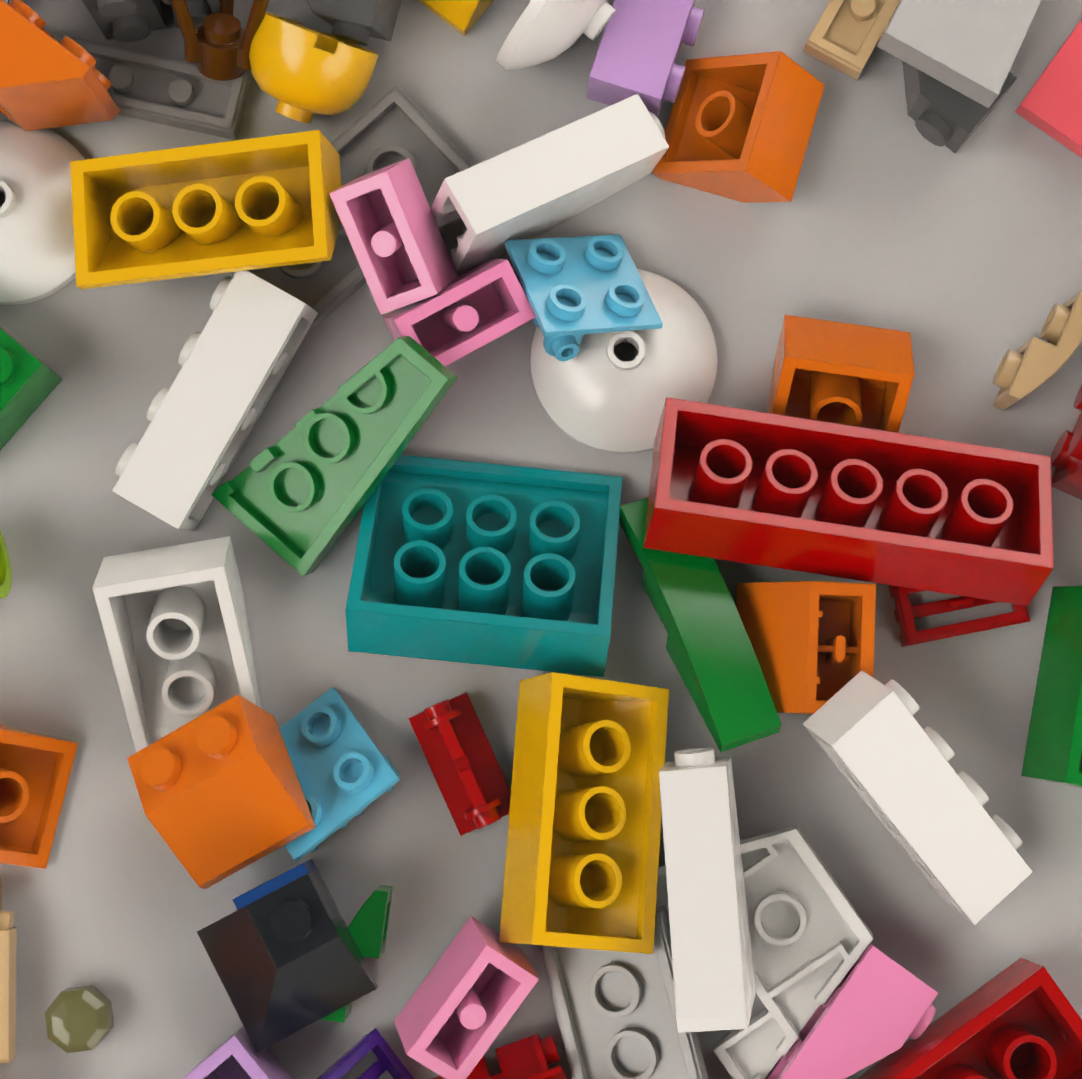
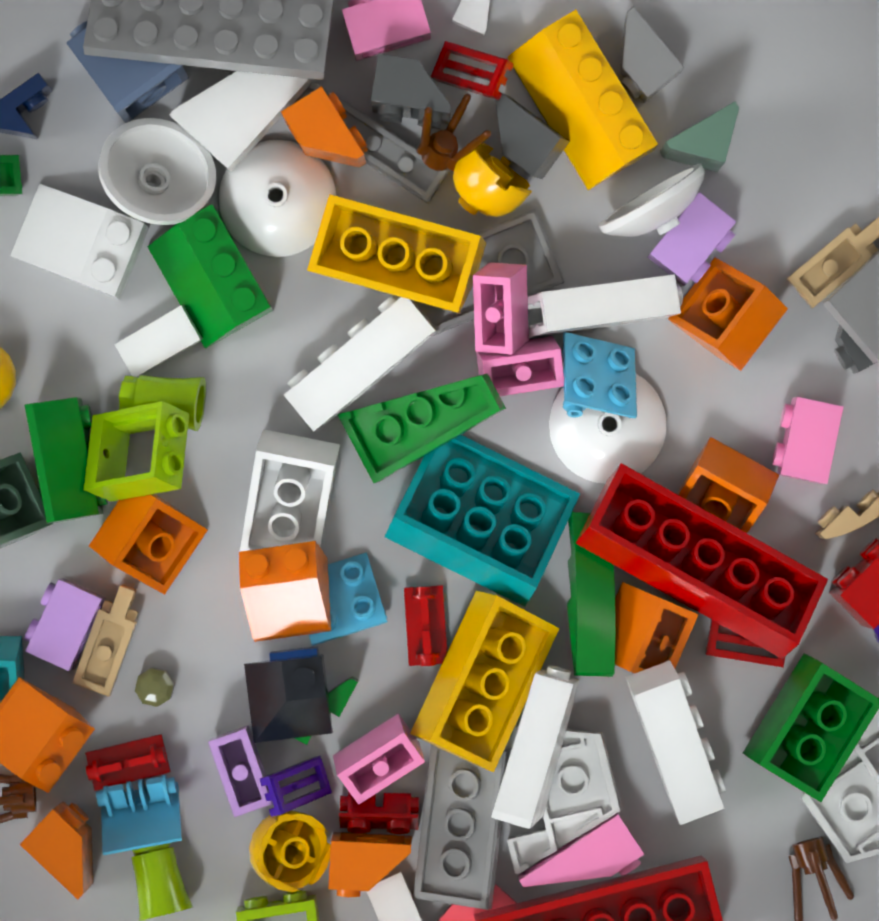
camera: 15 degrees right, 5 degrees up
none -> bright pink brick [772,397,843,484]

